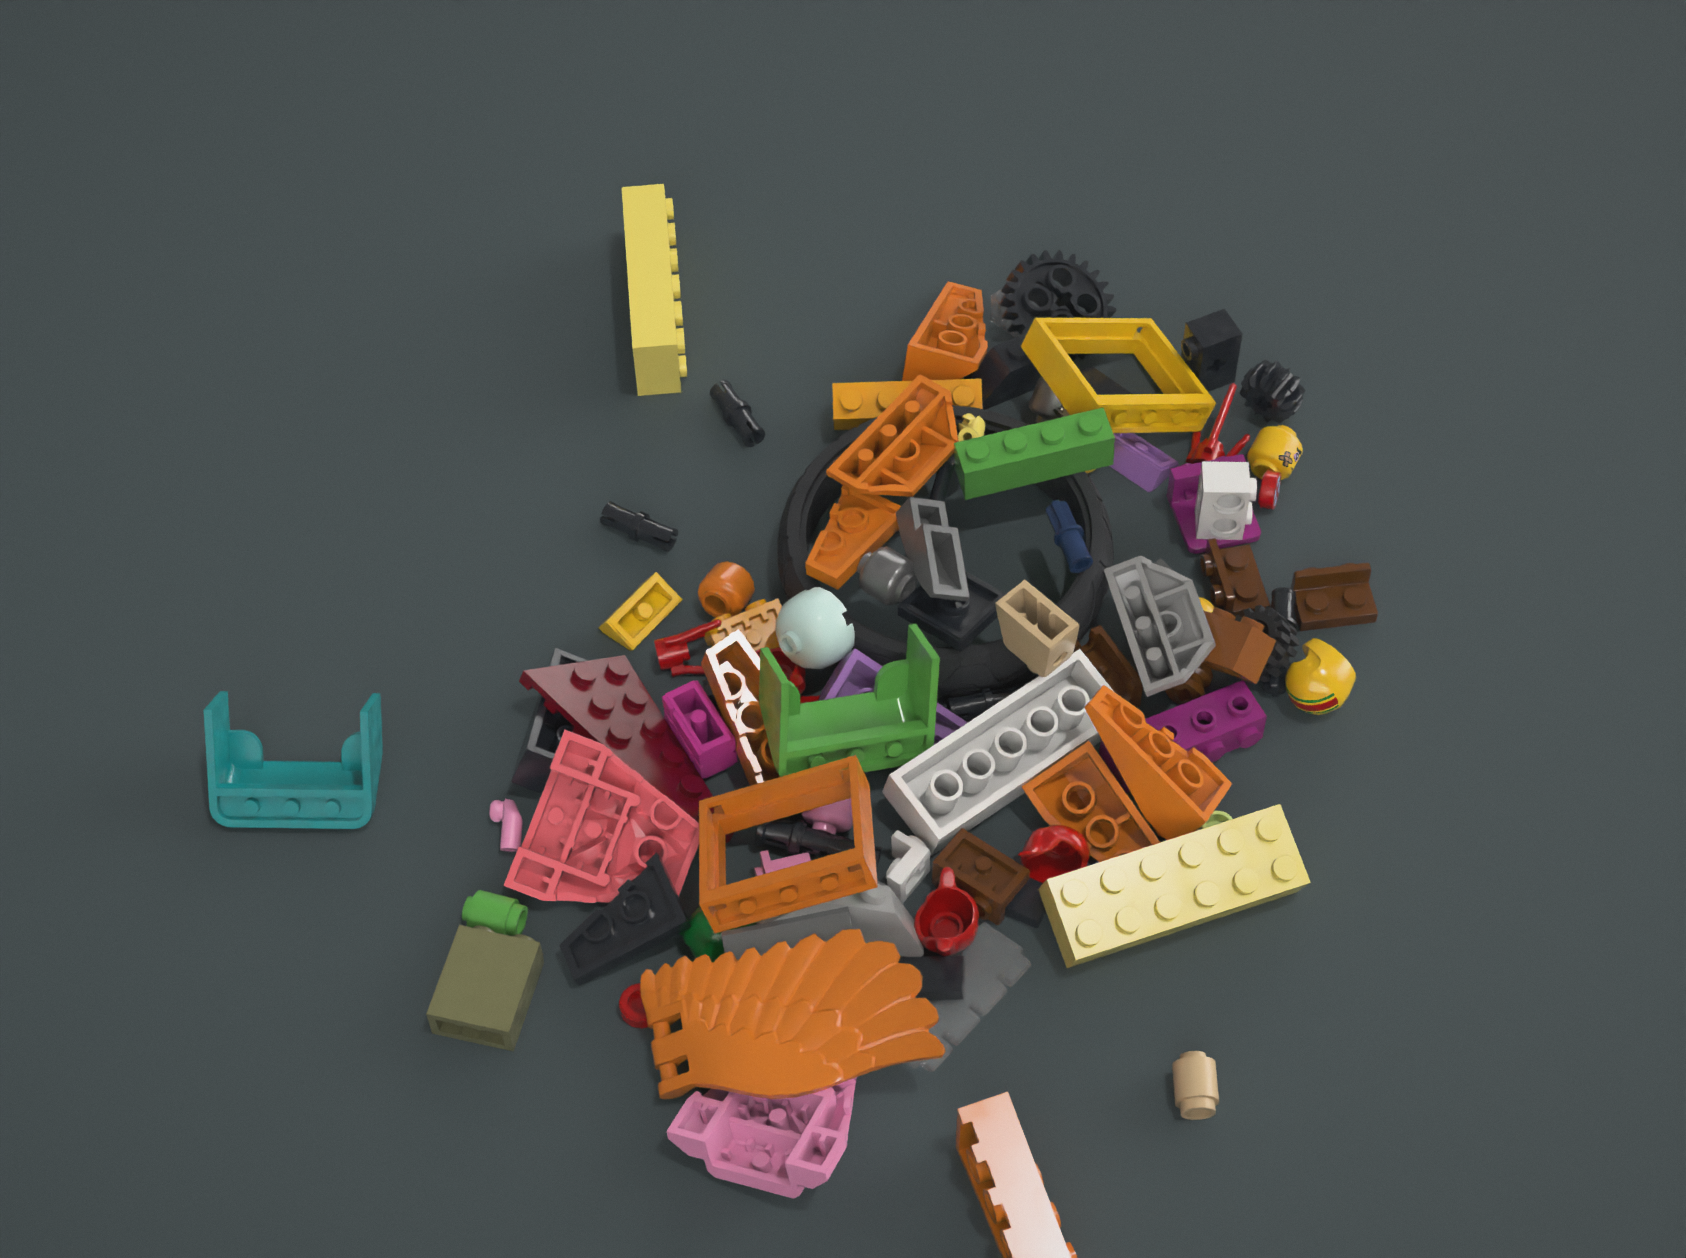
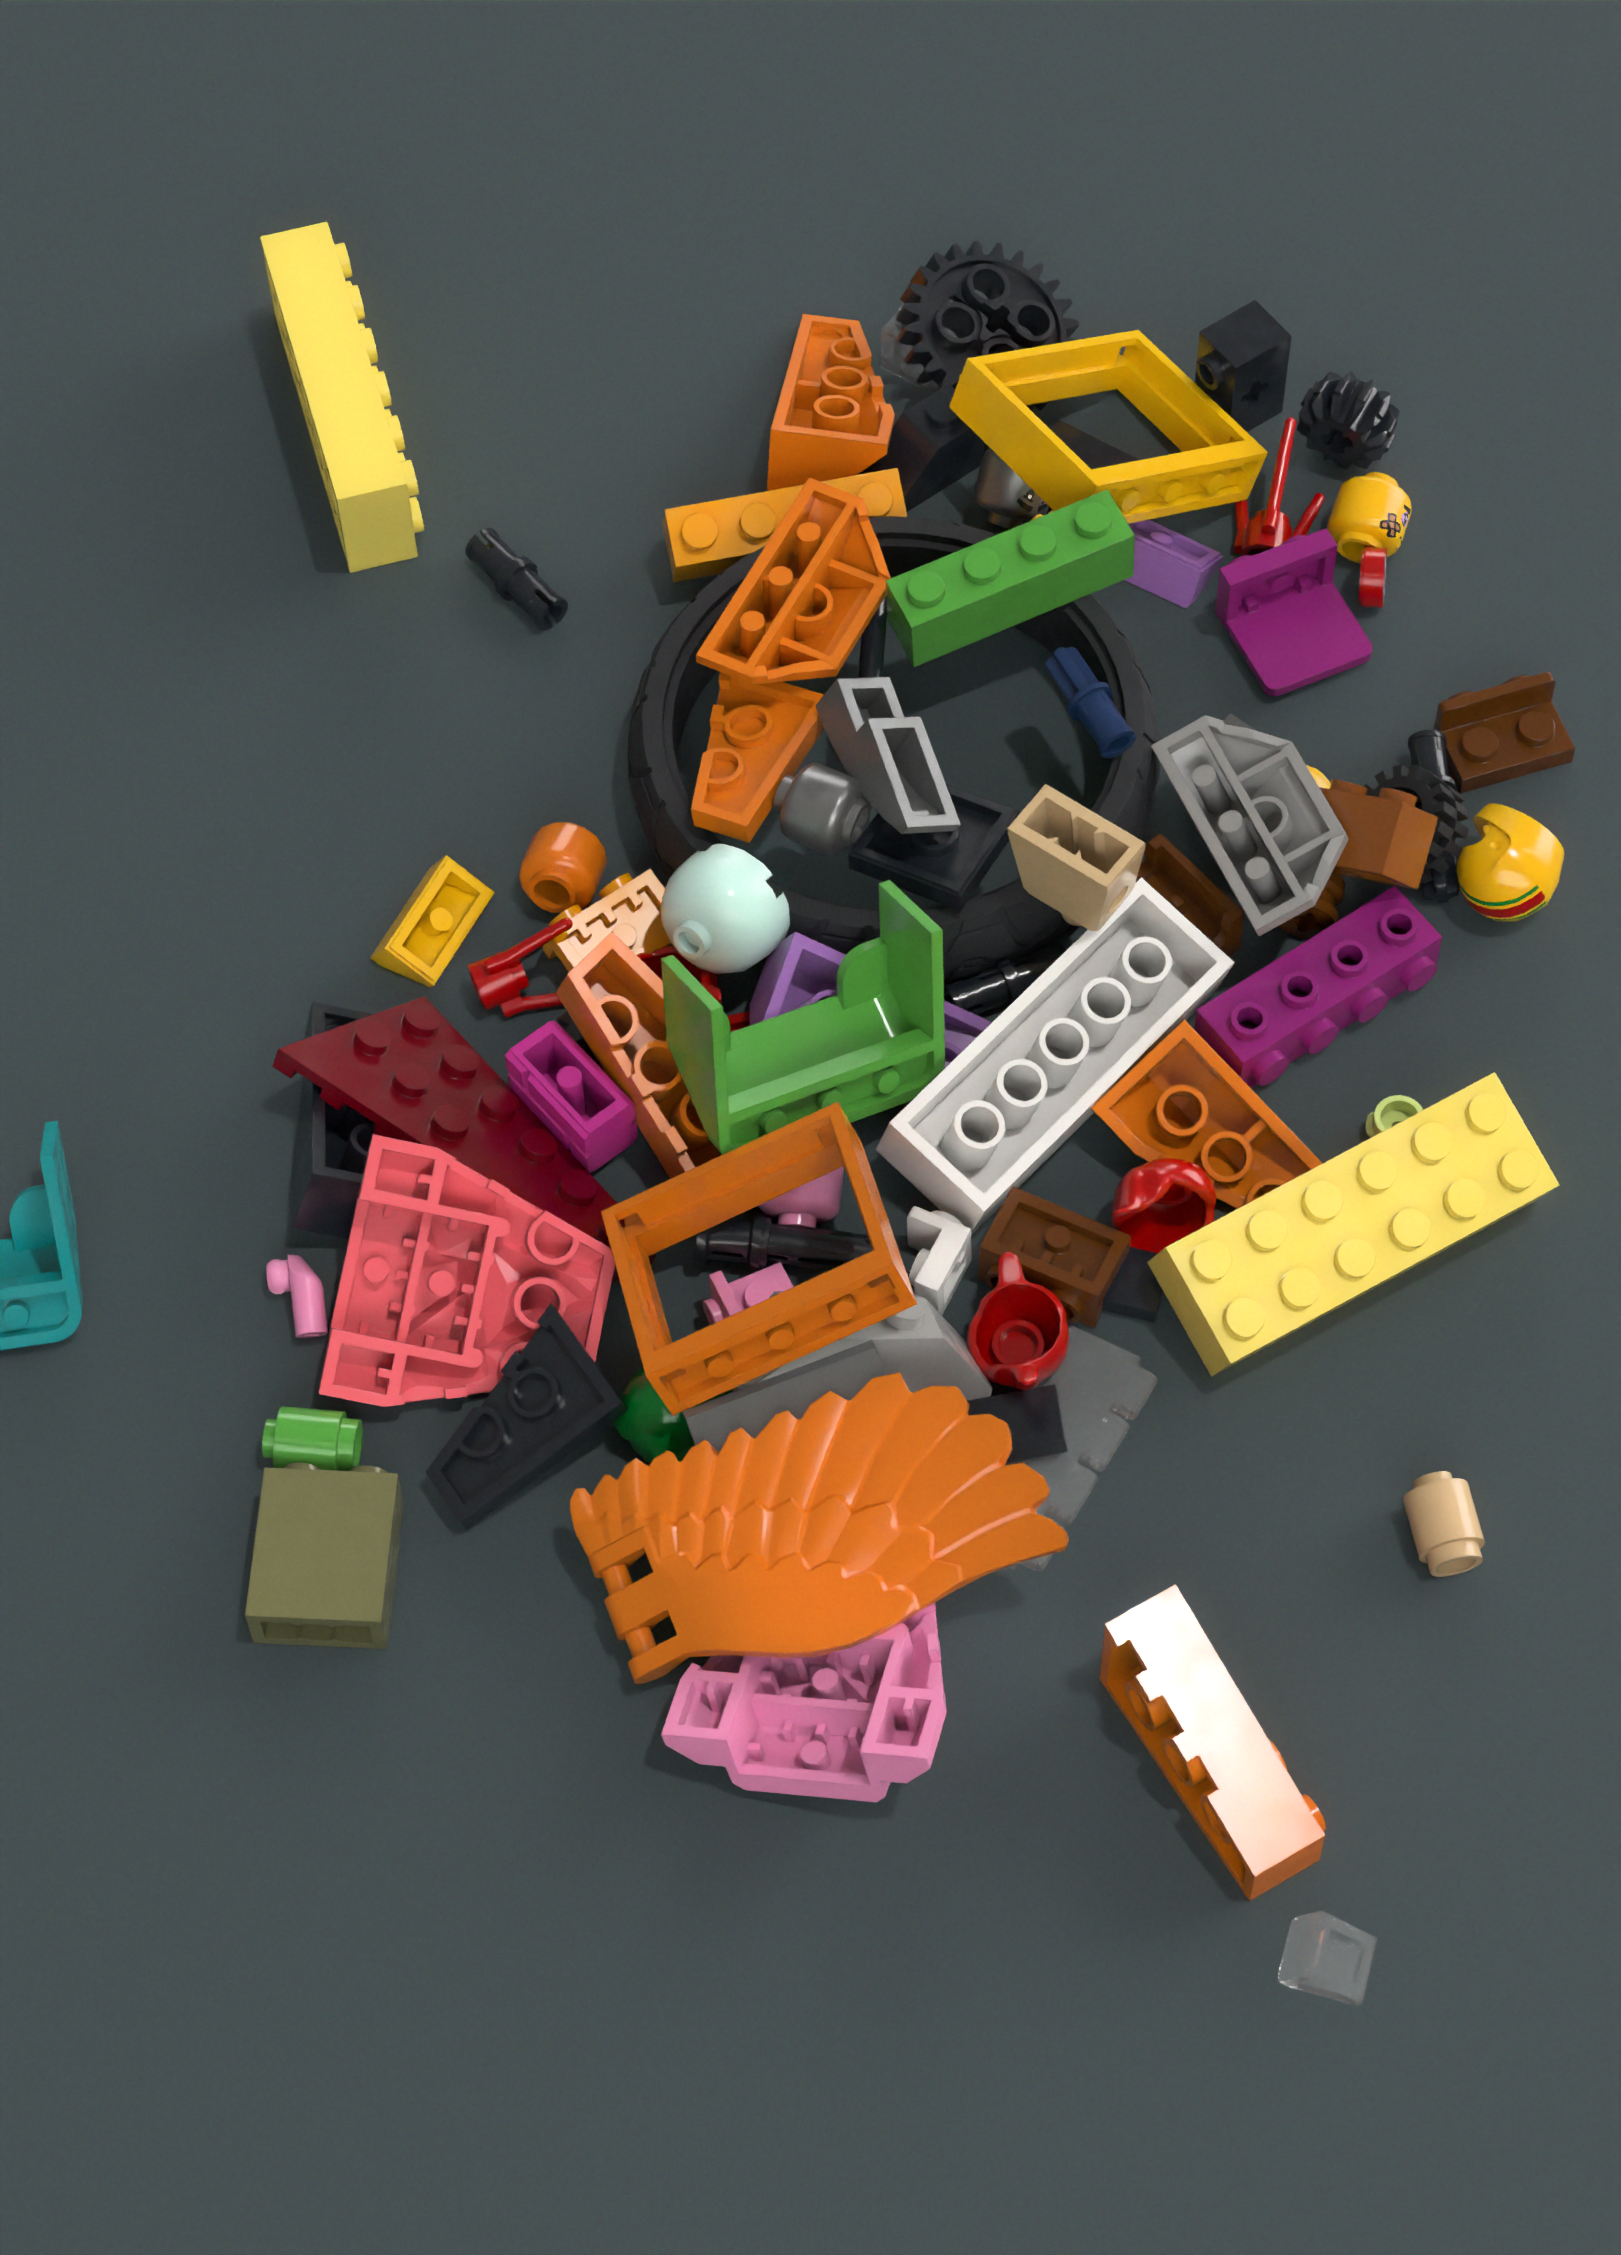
camera: 10 degrees left, 5 degrees up
black pin [600,501,678,552] -> none
red tile [619,983,648,1028] -> none
light yellow arm [958,413,985,442] -> none
orange wedge [1084,685,1232,840] -> none
white brick [1195,461,1257,540] -> none
reddish brown bracket [1200,538,1270,617] -> none

